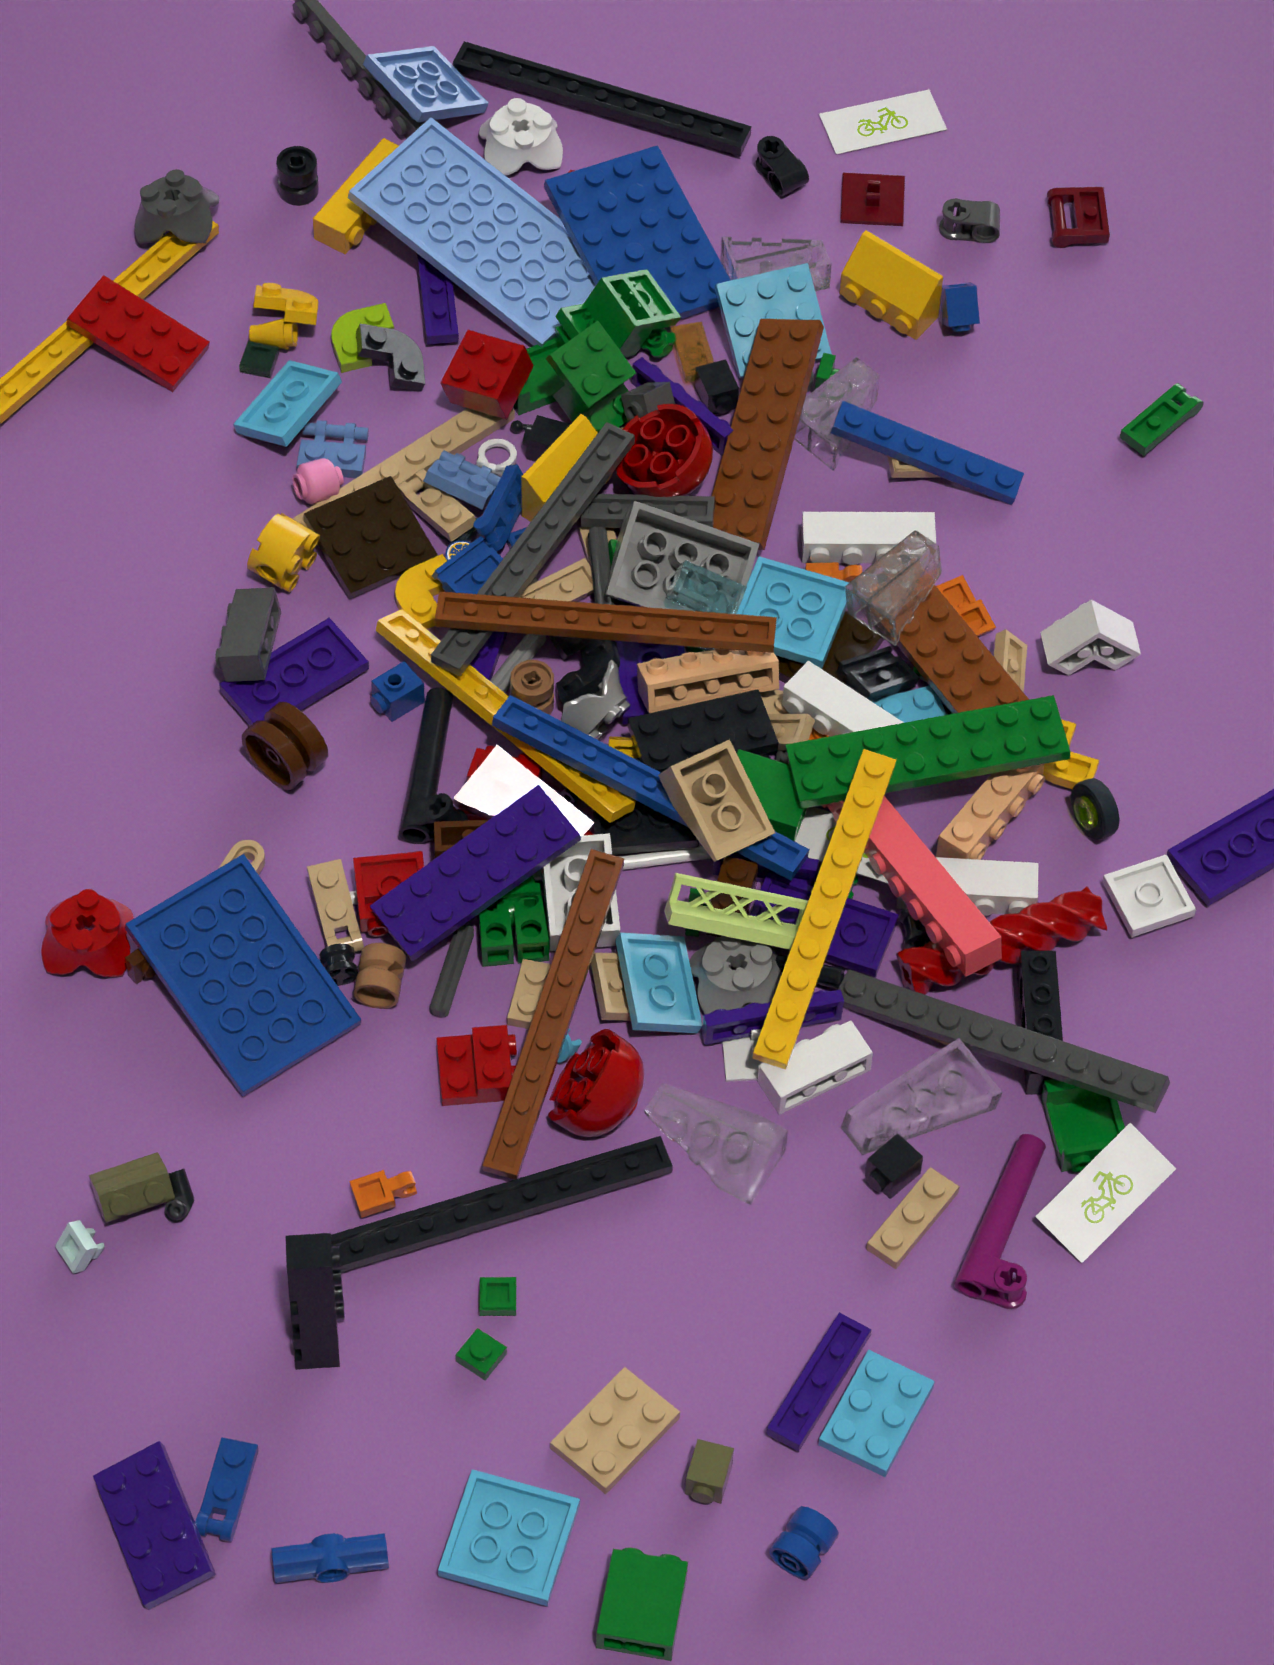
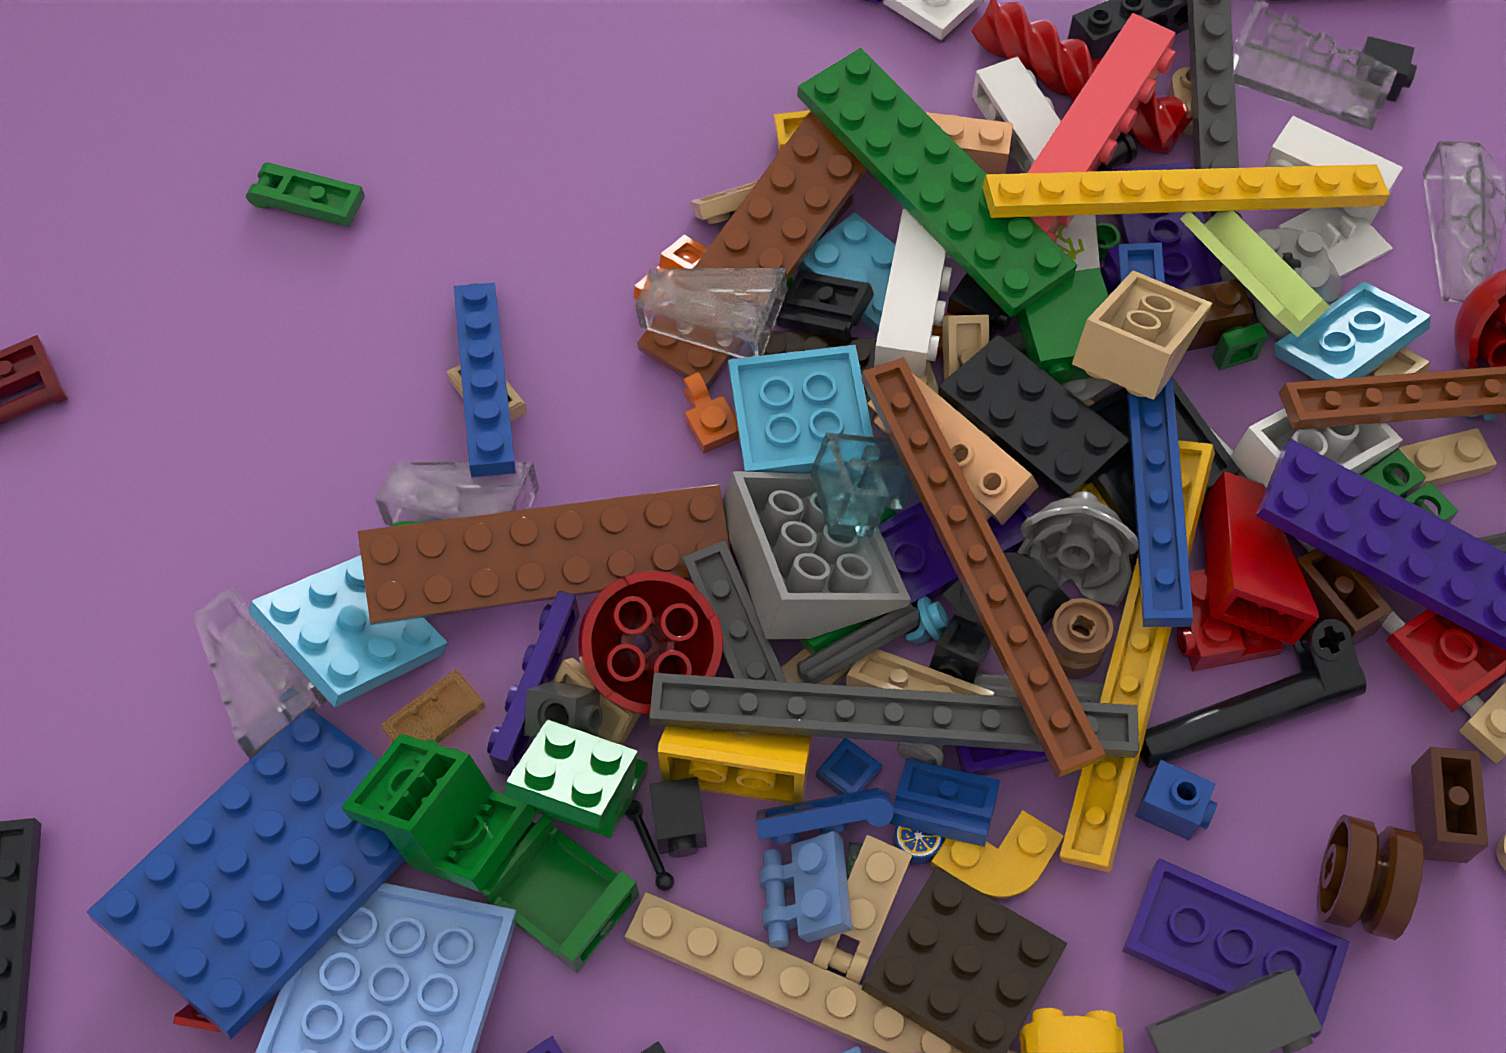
camera: 115 degrees left, 5 degrees up
red brick [440,330,534,420] -> none
white piece [476,439,517,477] -> none
black brick [695,359,739,414] -> none
dark purple plate [702,989,844,1045] -> none
black piece [756,136,809,197] -> none
white brick [801,512,936,565] -> none
yellow slope [840,230,943,340] -> none
dark red piece [841,172,905,226] -> none
tan plate [866,1167,960,1269] -> none
dark grey piece [939,198,1000,243] -> none
blue brick [940,282,980,332] -> none
white brick [1040,600,1141,676] -> none
black wheel [1070,778,1120,840] -> none
none -> reddish brown brick [1411,747,1488,863]

